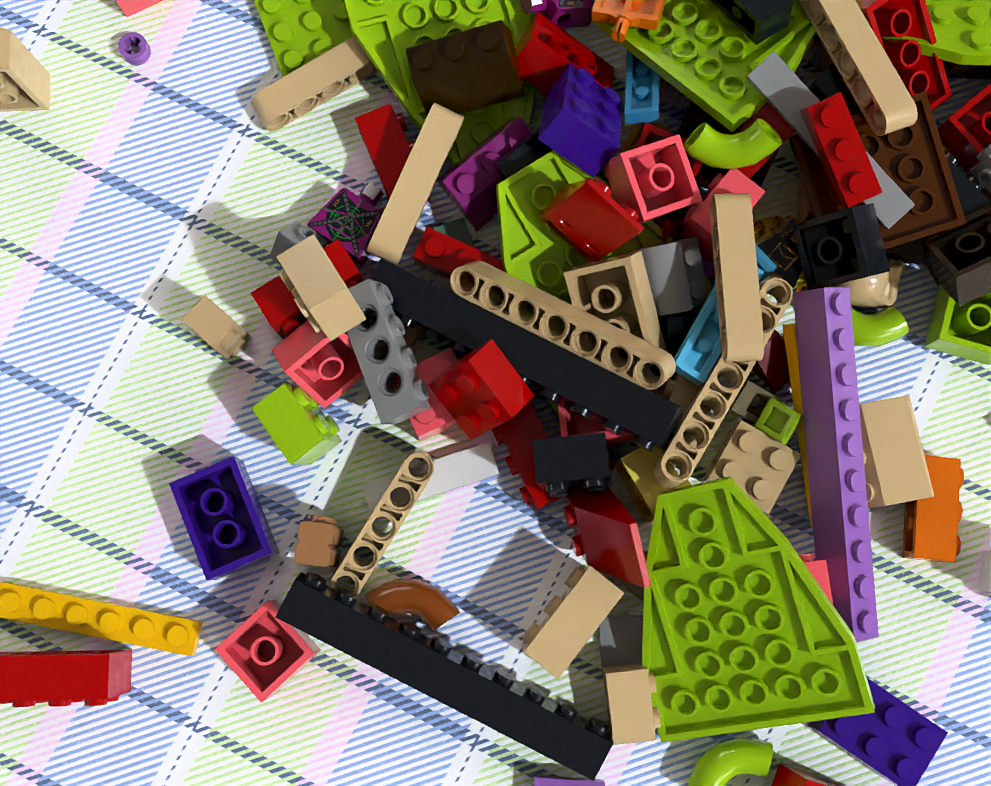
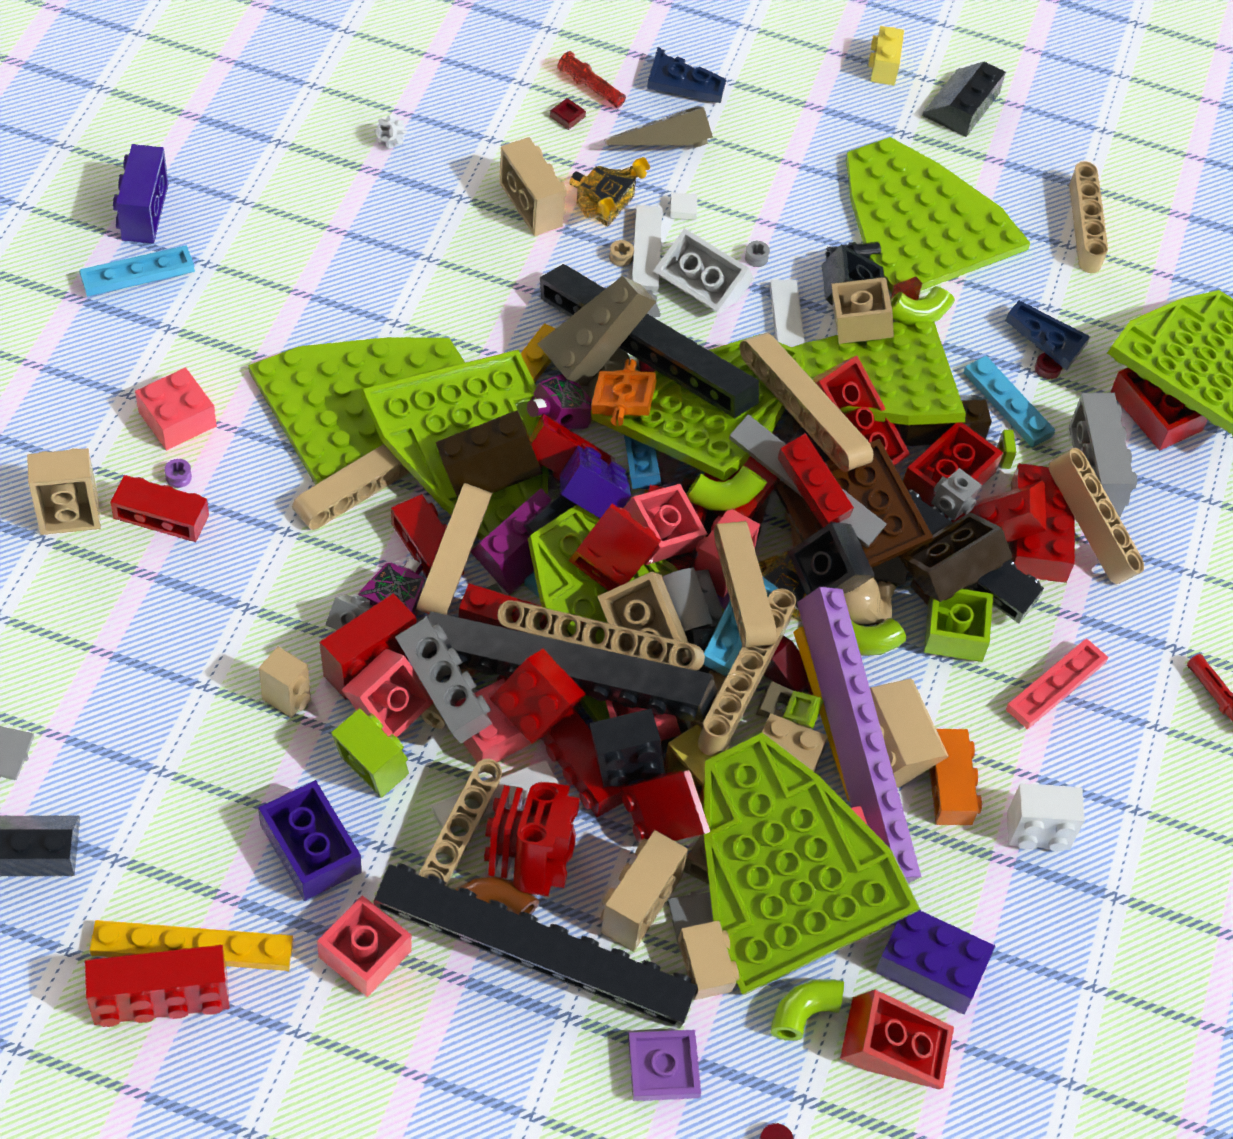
camera: 15 degrees left, 25 degrees down
tan brick [276,234,366,341] -> none
medium nougat brick [294,515,344,567] -> none
none -> red brick [110,475,209,543]
none -> red piece [484,782,580,897]

